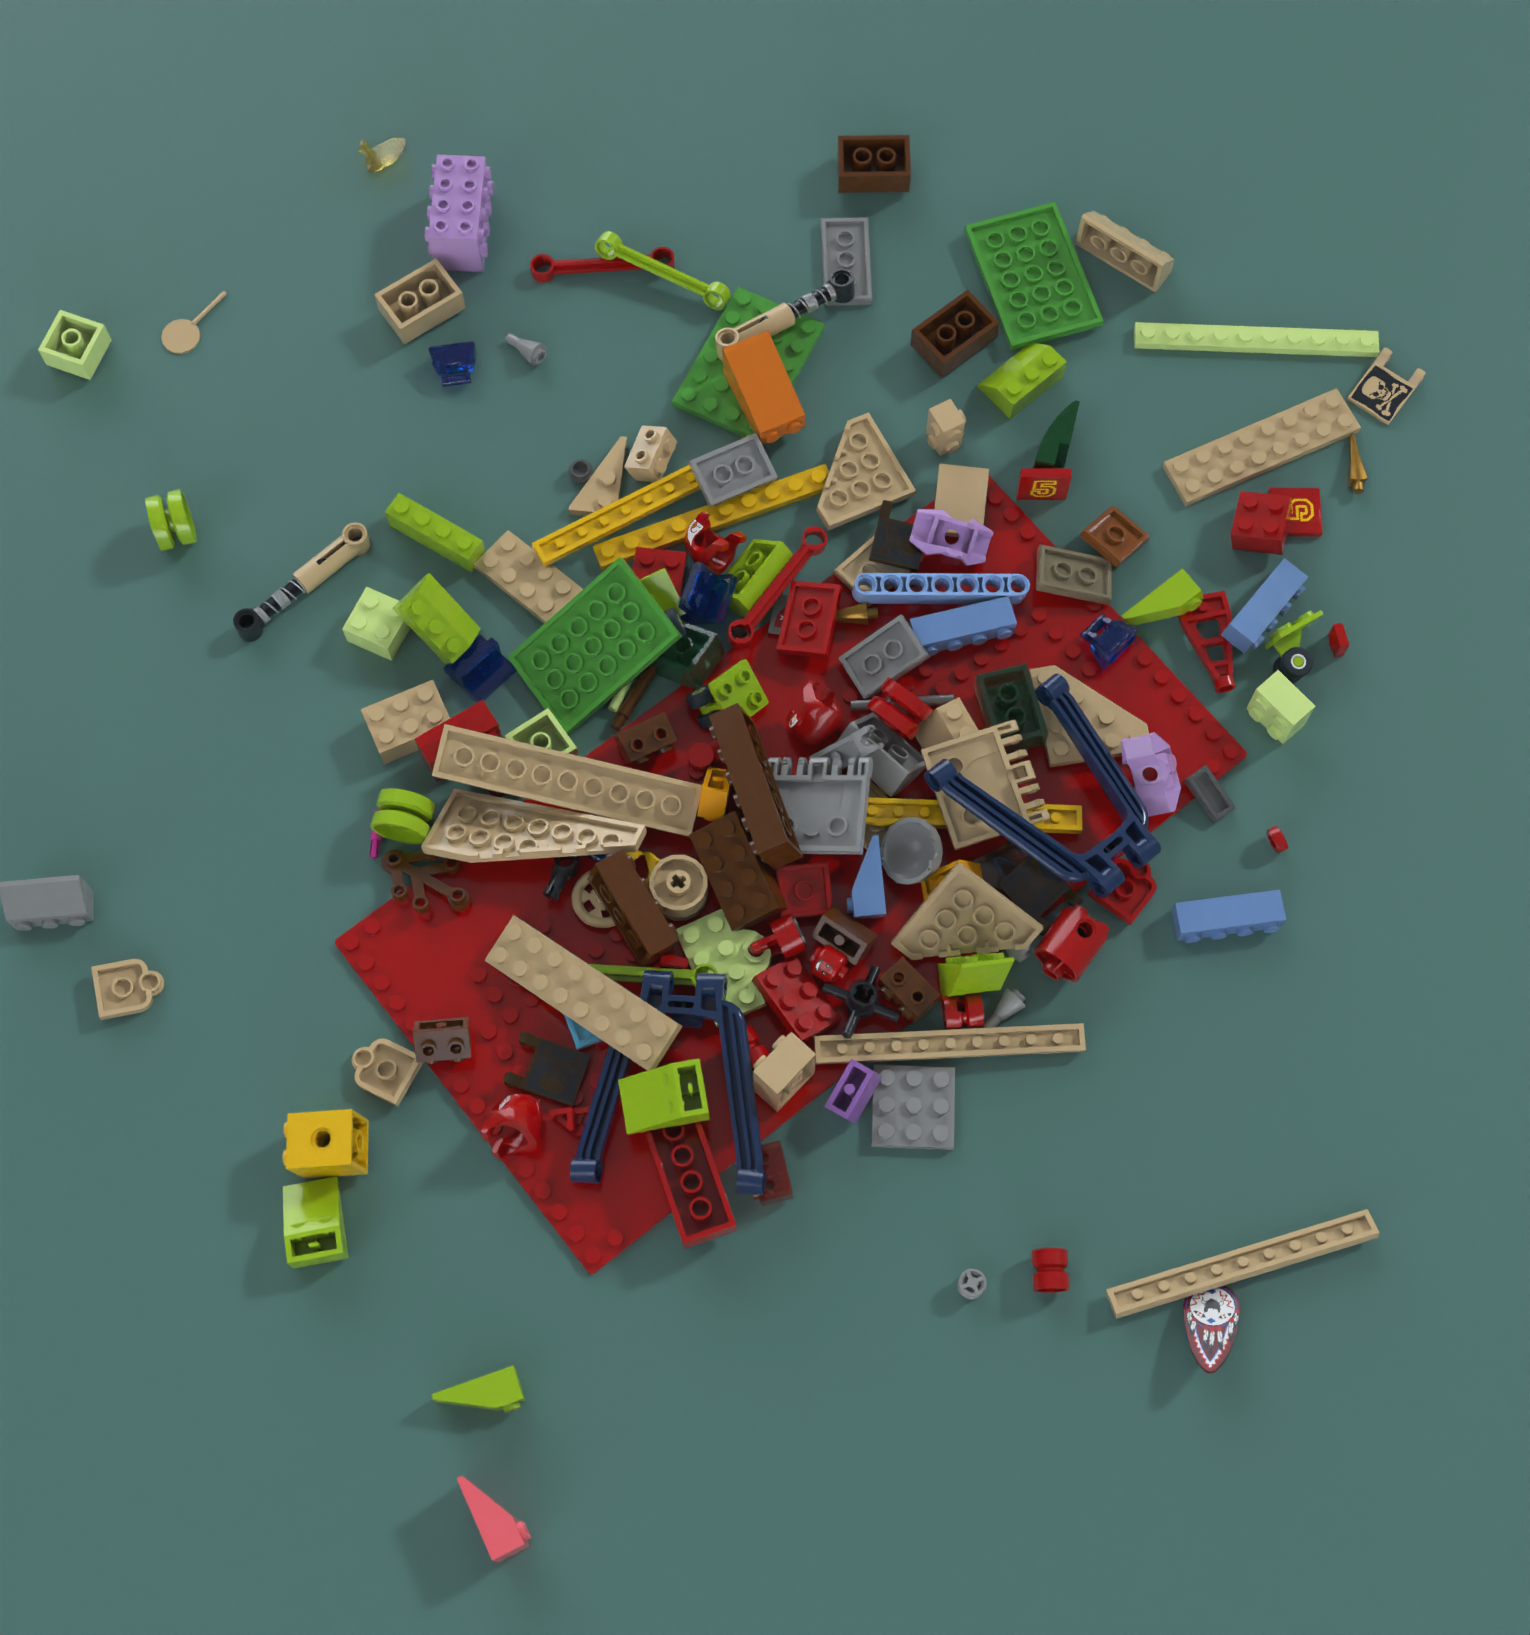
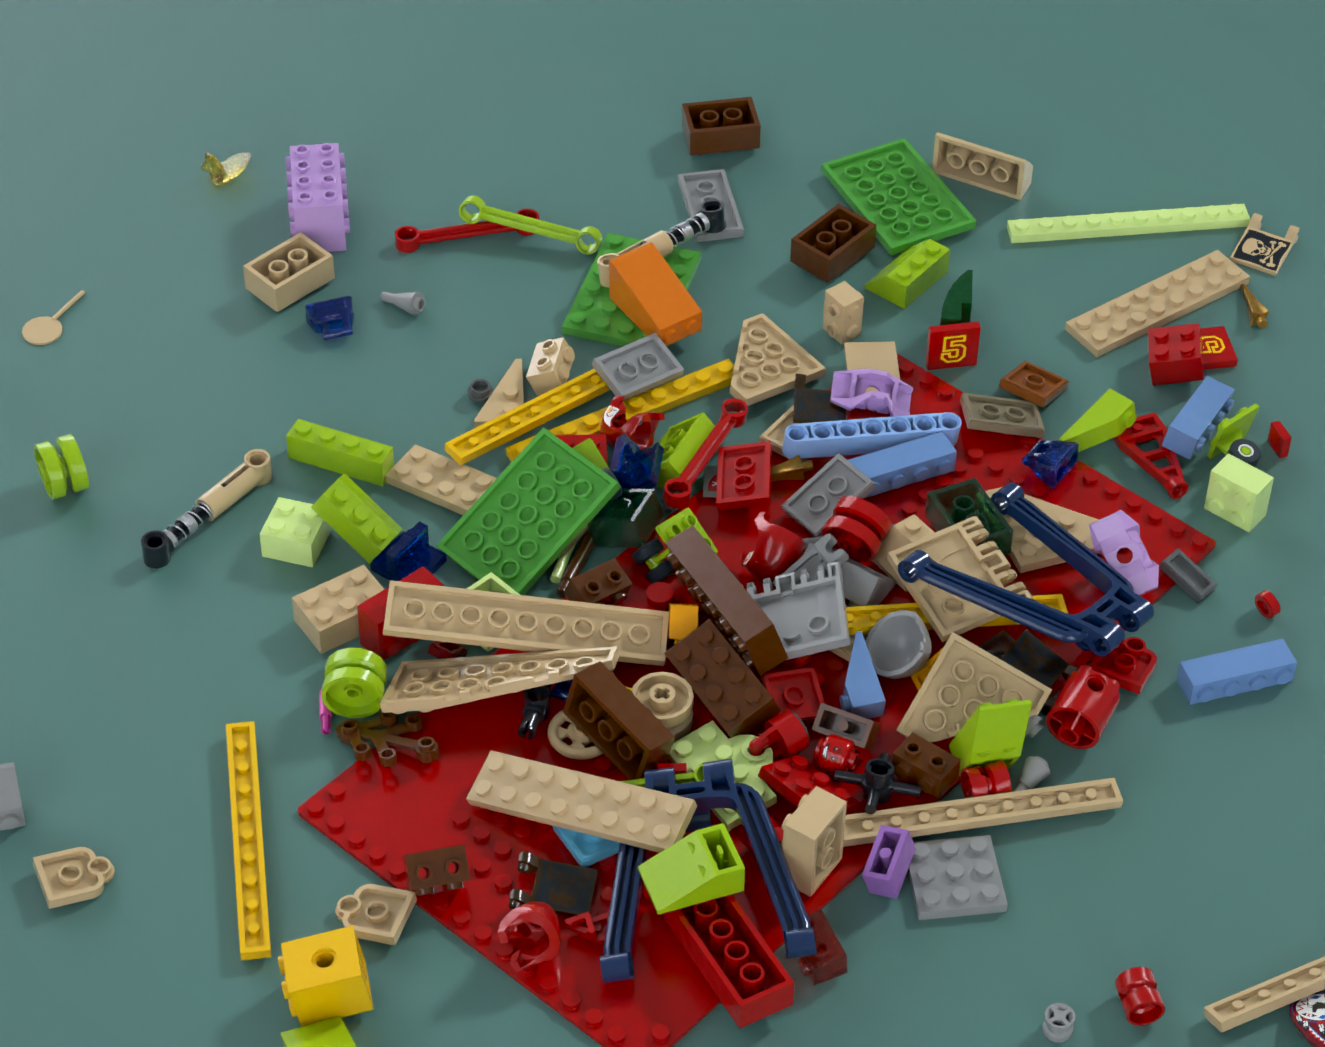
camera: 10 degrees left, 25 degrees down
none -> yellow plate [226,721,272,961]

